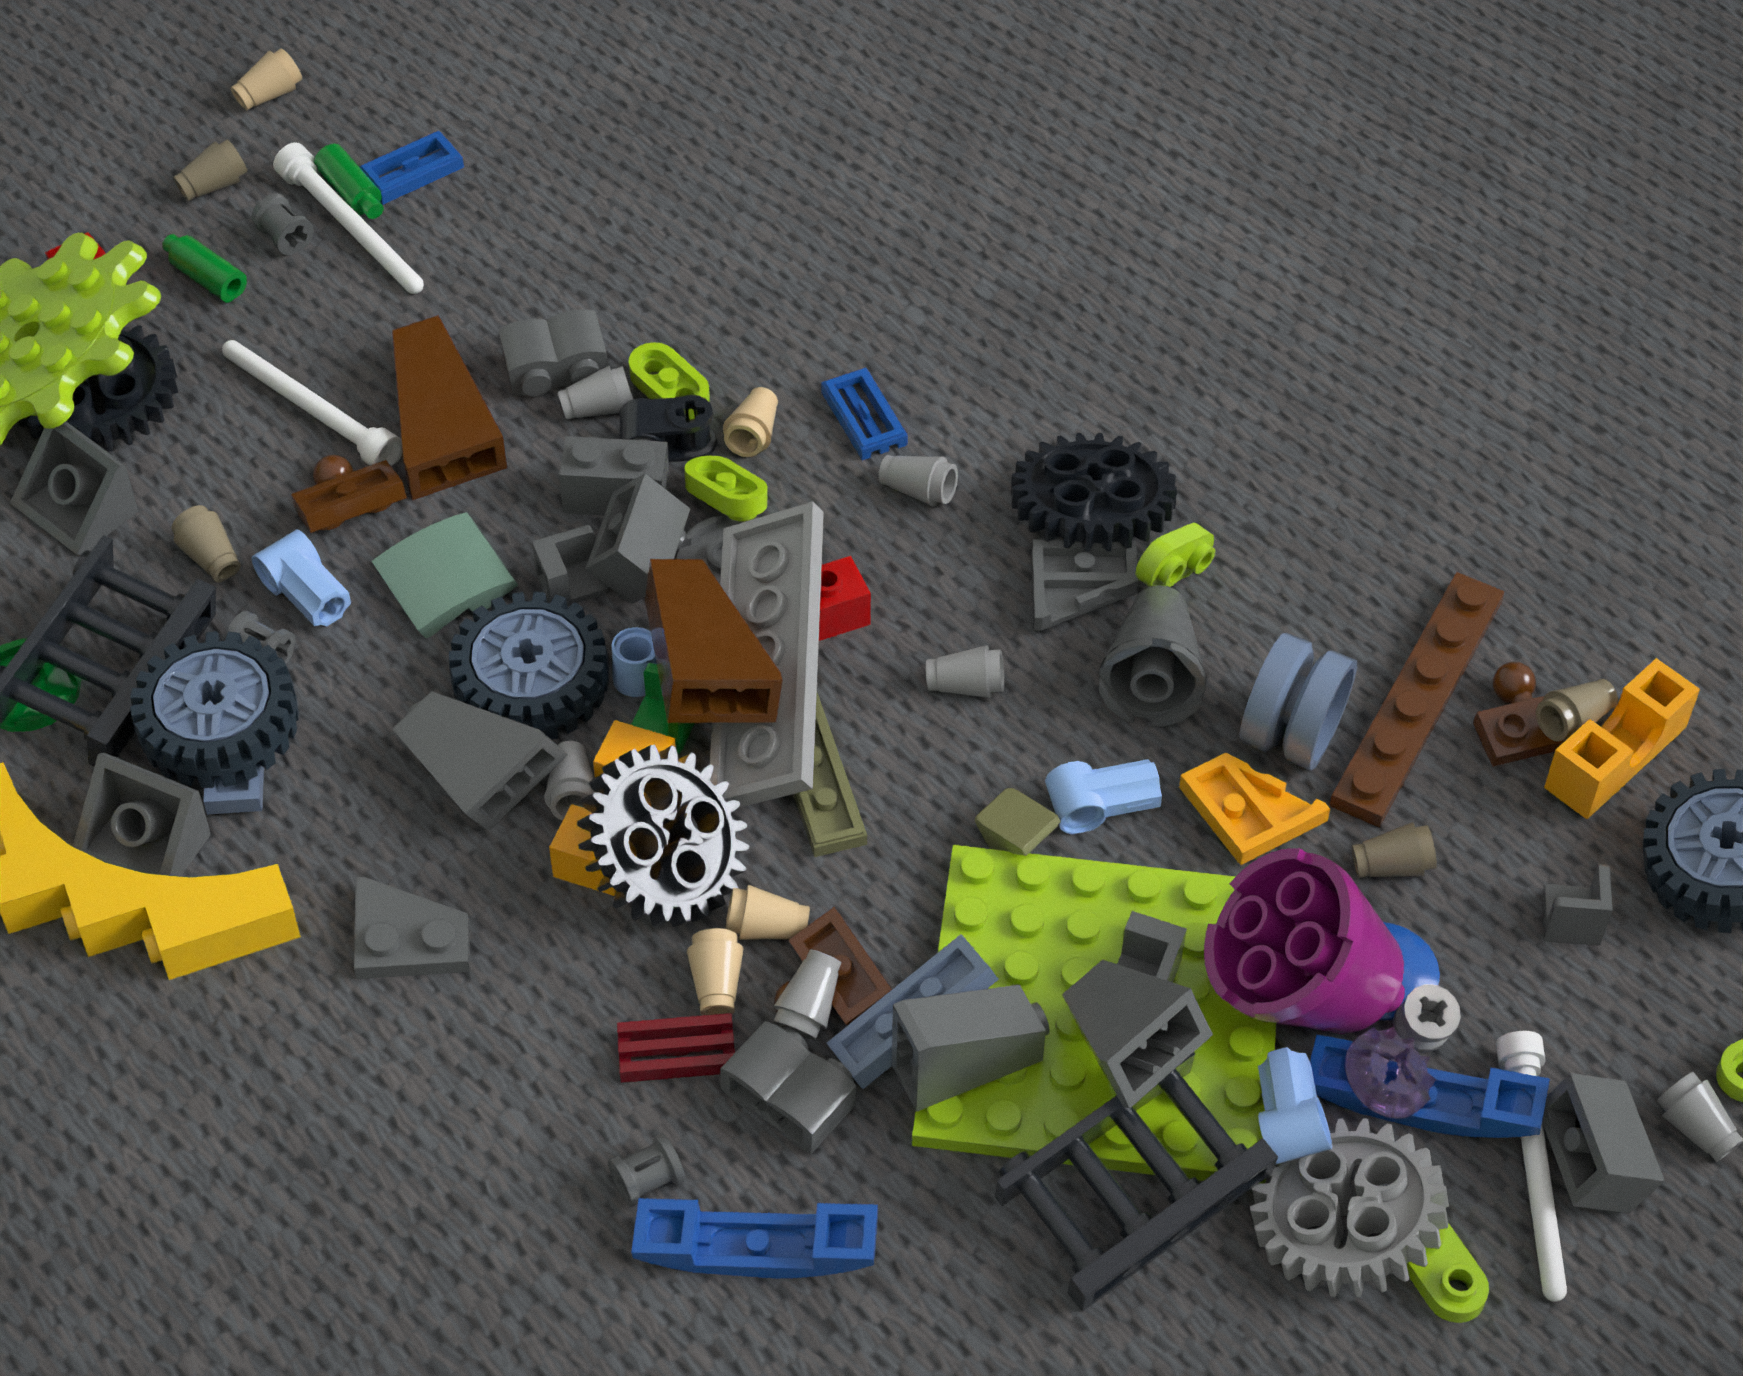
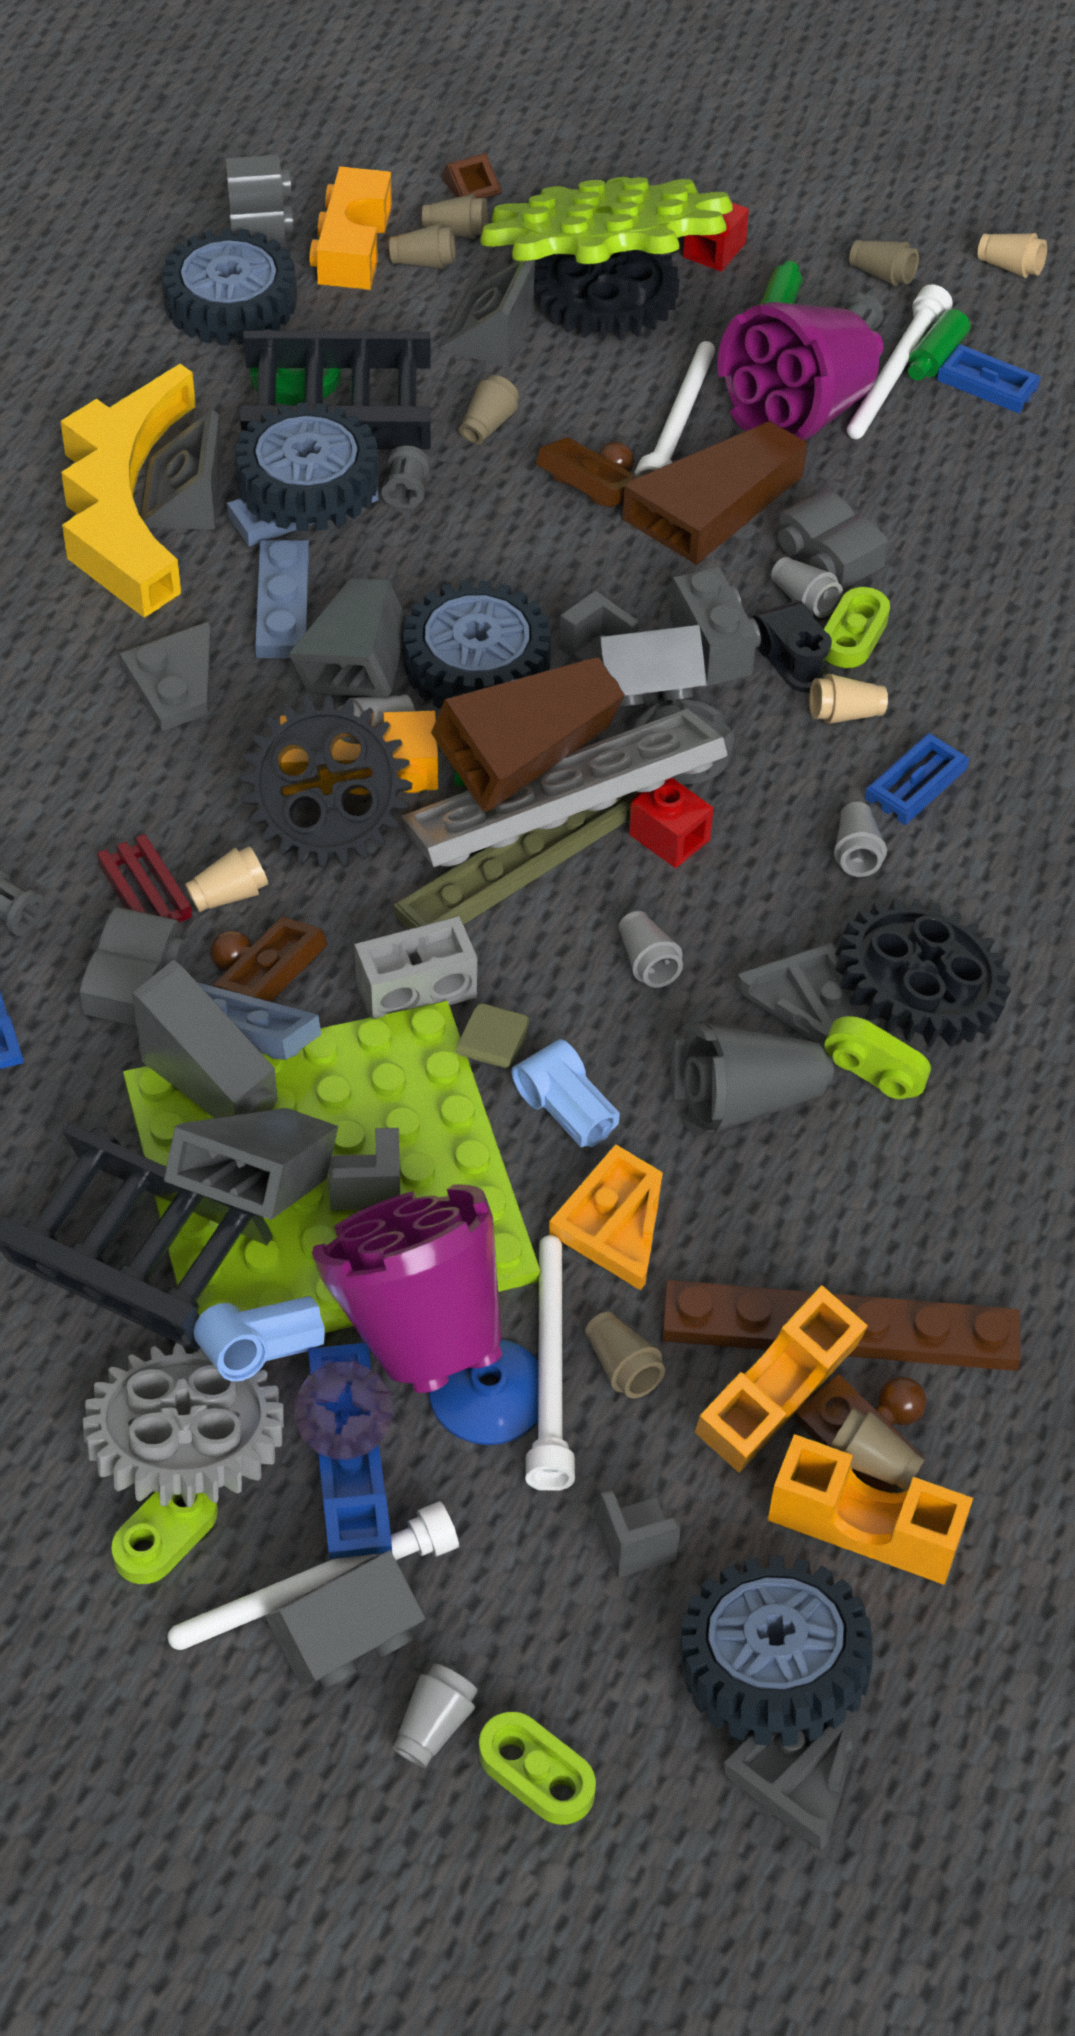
camera: 65 degrees right, 0 degrees up
light blue piece [252,529,351,627] -> none
sand green slope [372,512,518,638] -> none
lime plate [685,456,768,521] -> none
tan cone [725,885,810,940] -> none
light grey cone [773,950,841,1040] -> none
sand blue wheel [1239,632,1357,771] -> none
light grey wheel [1393,984,1461,1053] -> none
none -> sand blue plate [256,540,309,658]
none -> light grey brick [354,917,477,1019]
none -> white piece [526,1235,575,1491]
none -> light orange arch [694,1285,868,1473]
none -> magenta cone [718,302,883,441]

